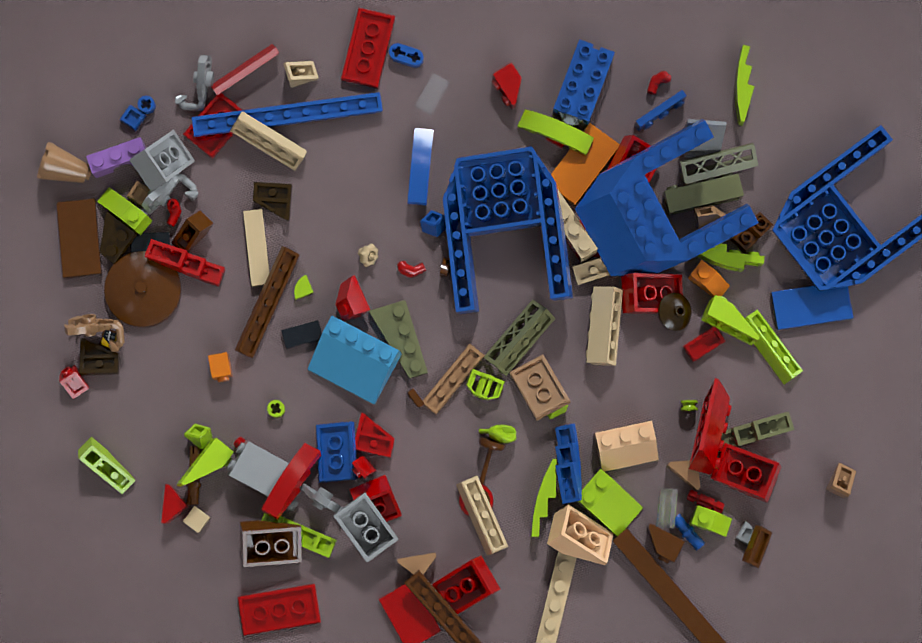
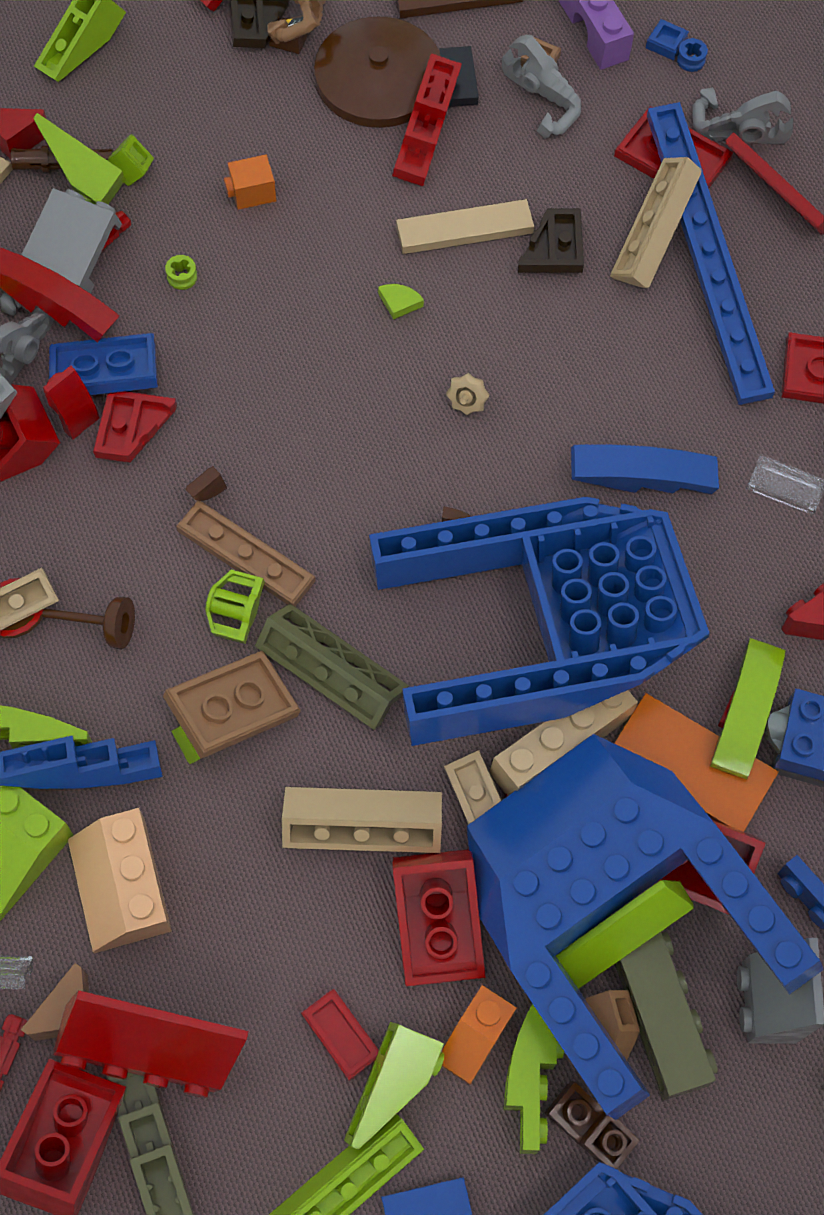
camera: 85 degrees right, 15 degrees down
lime slope [97,187,152,236] -> none
dark brown wing [99,211,138,264] -> none
light grey slope [129,129,195,192] -> none
red arm [166,198,182,227] -> none
reddish brown slope [171,210,214,253] -> none
reddish brown tile [235,246,300,359] -> none
black tile [281,320,322,349] -> none
tan slope [283,61,319,88] -> none
dark azure slope [308,316,402,405] -> none
red slope [335,275,370,321] -> none
olive wing [369,300,428,379] -> none
red arm [397,261,426,278] -> none
blue slope [420,210,446,237] -> none
lime piece [479,424,517,443] -> none
dark brown dish [658,293,692,331] -> none
olive fence [679,143,758,184] -> none
lime bush [681,400,698,411] -> none
none -> lime slope [556,880,694,989]

